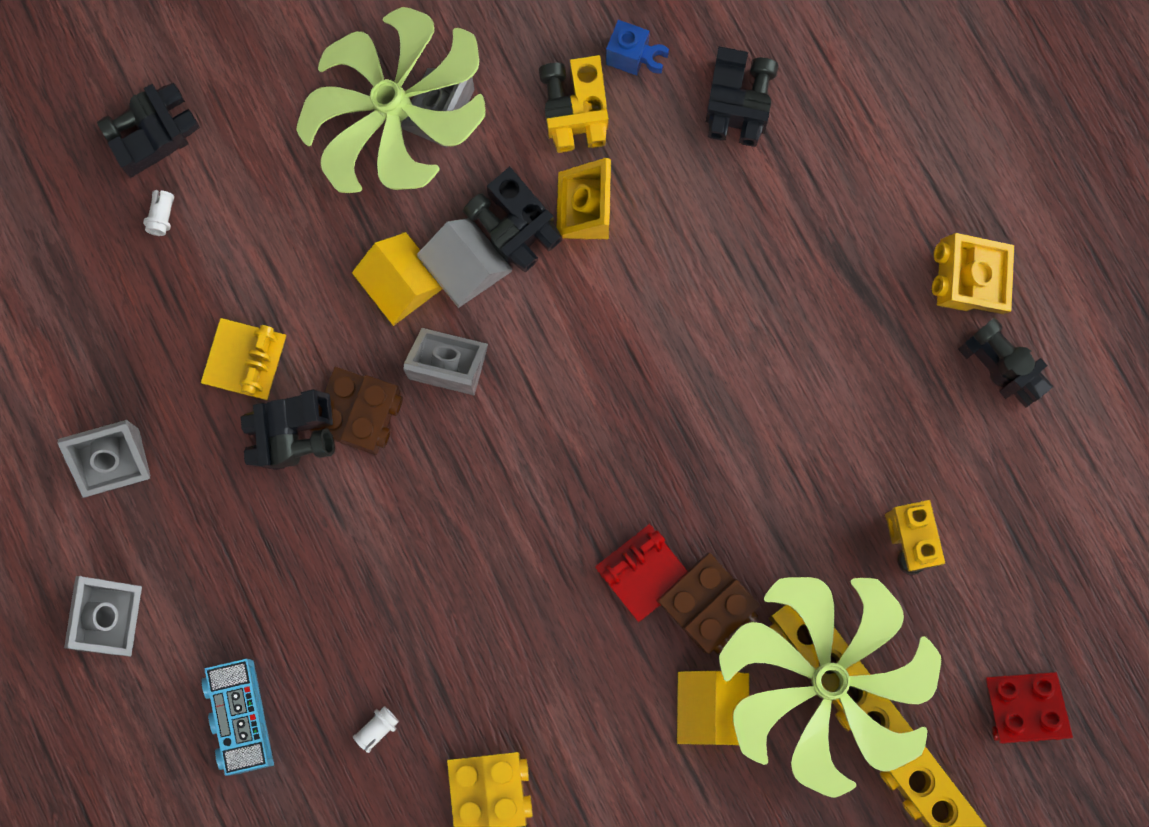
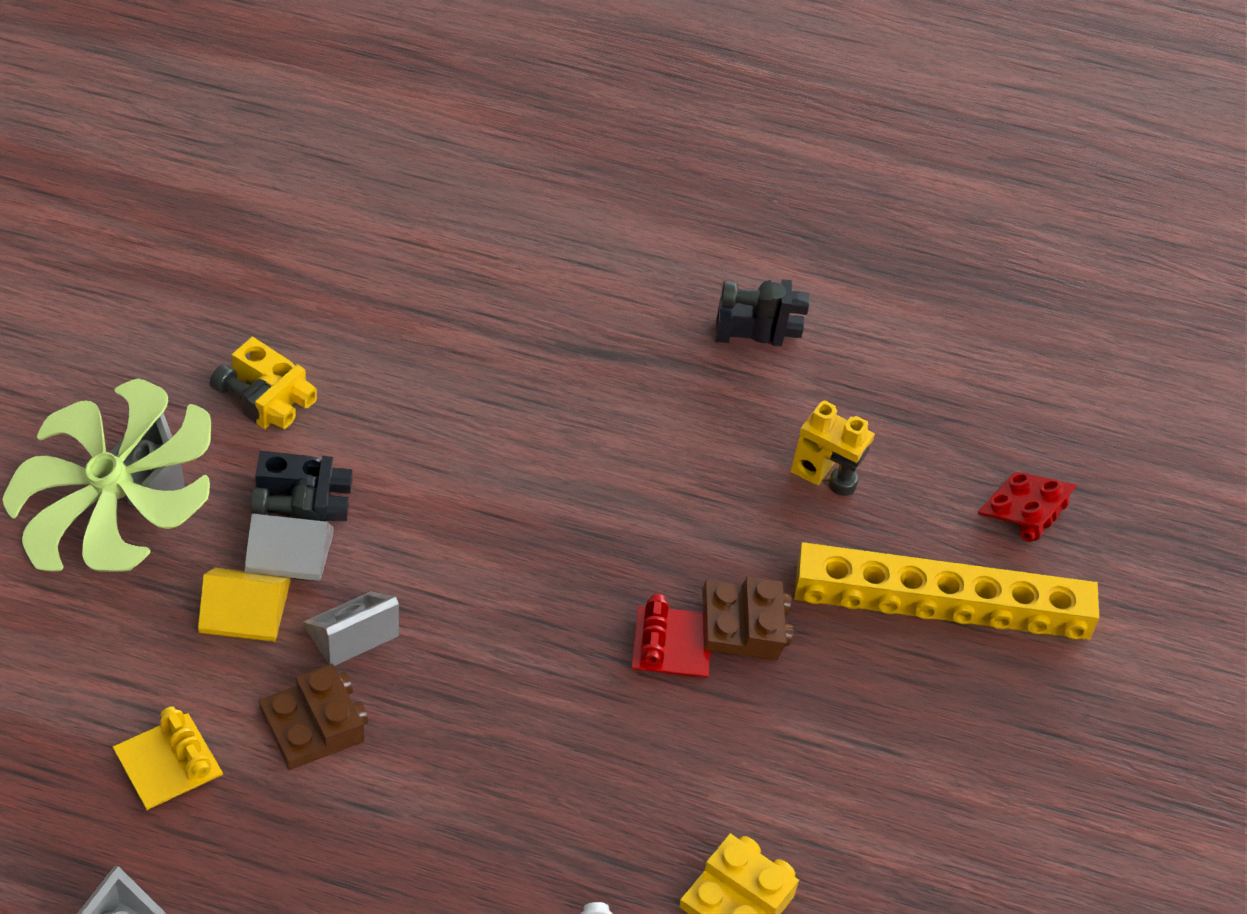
camera: 55 degrees left, 30 degrees down
black hips [240,389,335,470] -> none
yellow slope [556,158,611,239] -> none
blue brick [606,20,669,76] -> none
yellow slope [677,671,749,745] -> none
black hips [705,46,779,147] -> none
yellowish green piece [719,577,941,798] -> none
yellow plate [932,233,1014,314] -> none

